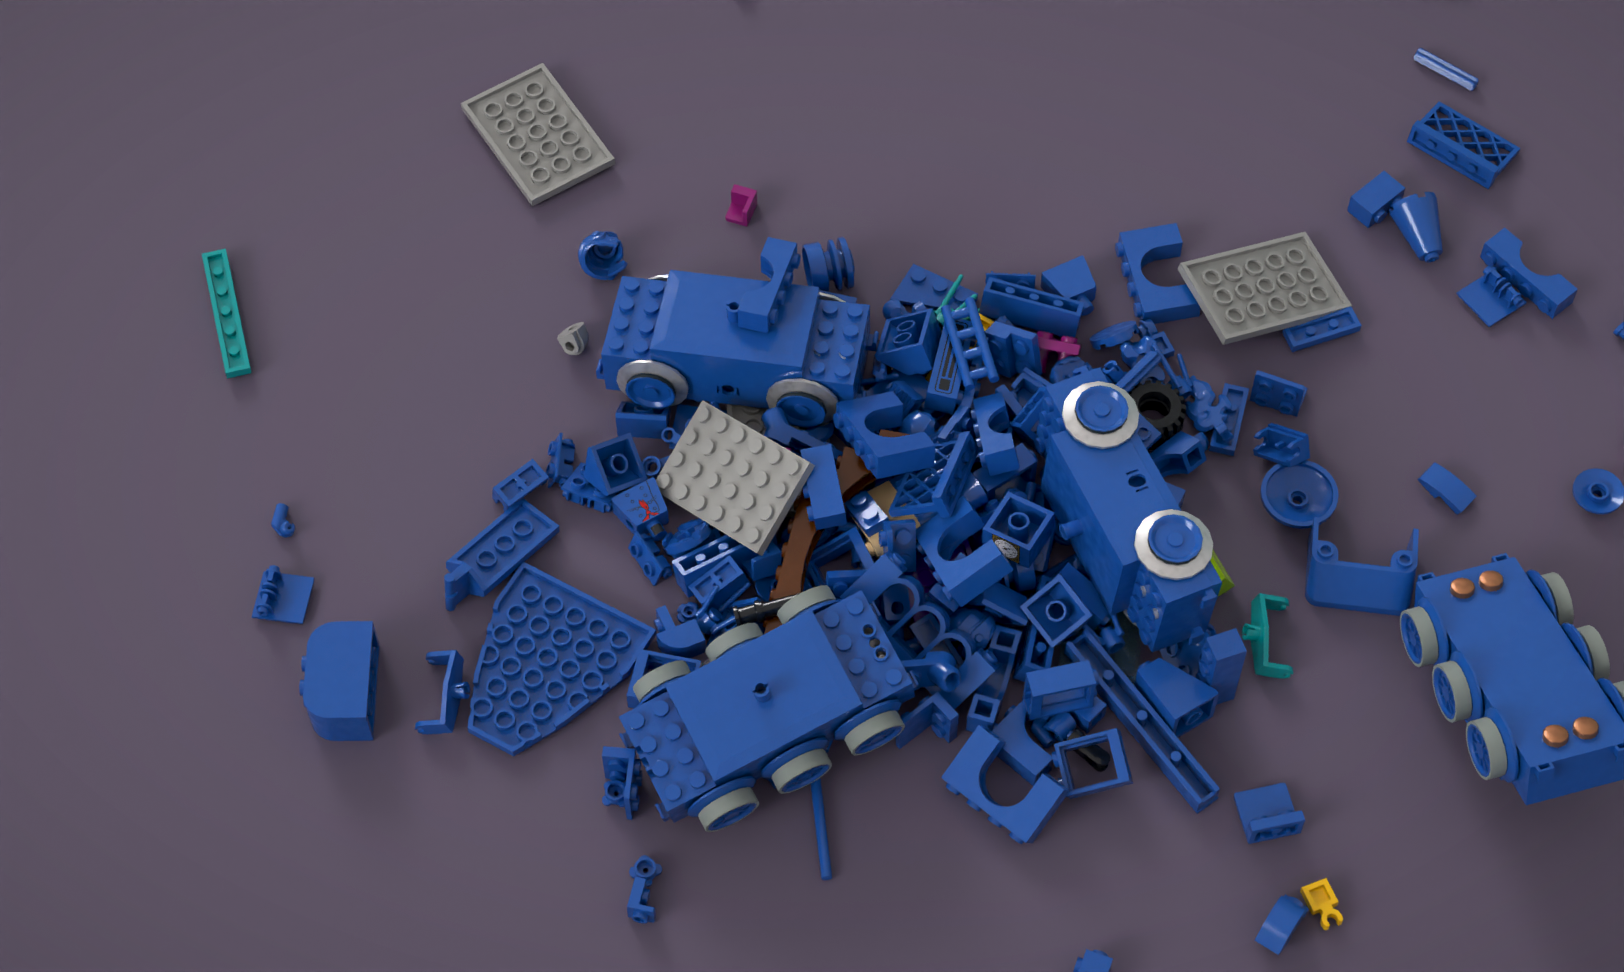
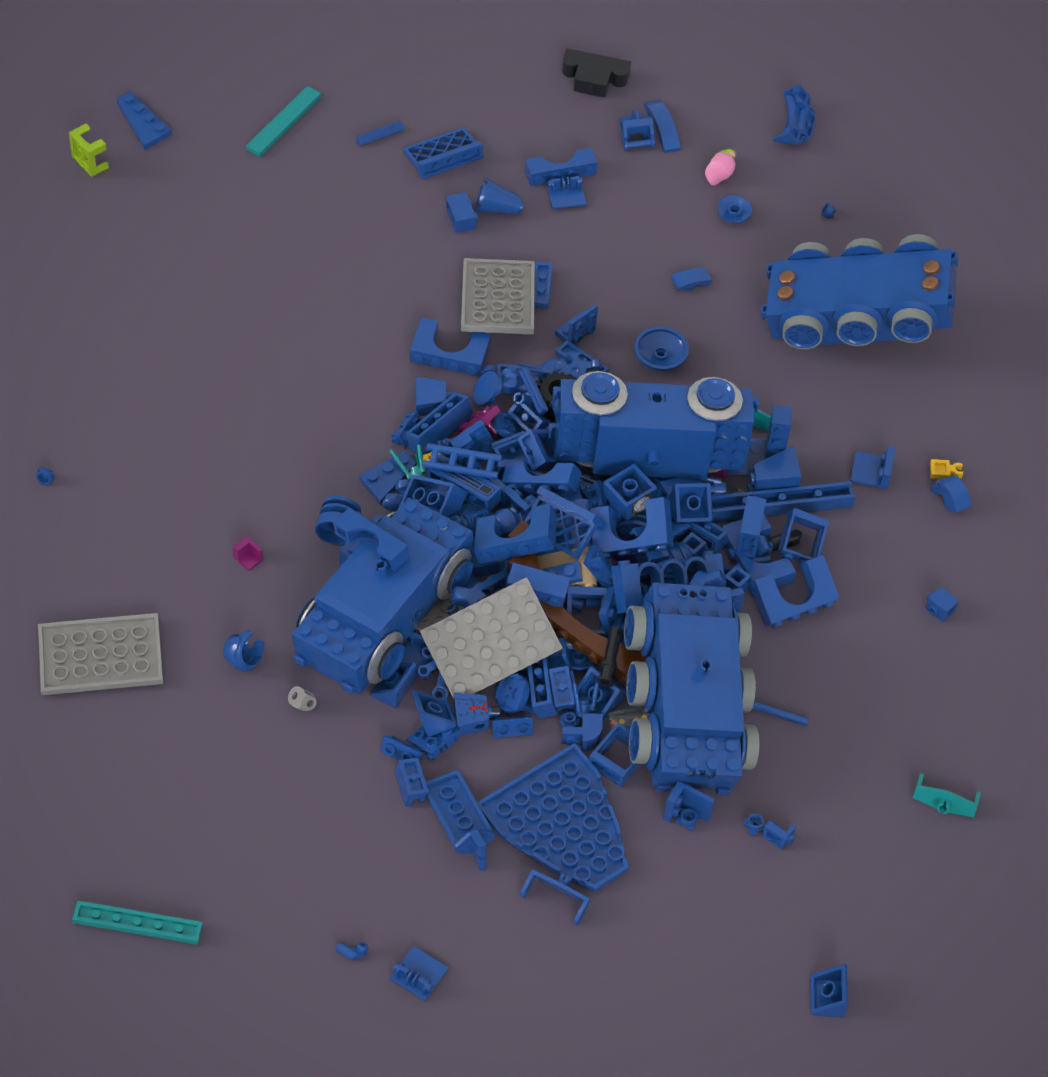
camera: 70 degrees left, 5 degrees down
blue brick [299,621,380,741] -> none
blue hinge [1253,423,1310,467] -> none
blue windscreen [1305,517,1419,616] -> none

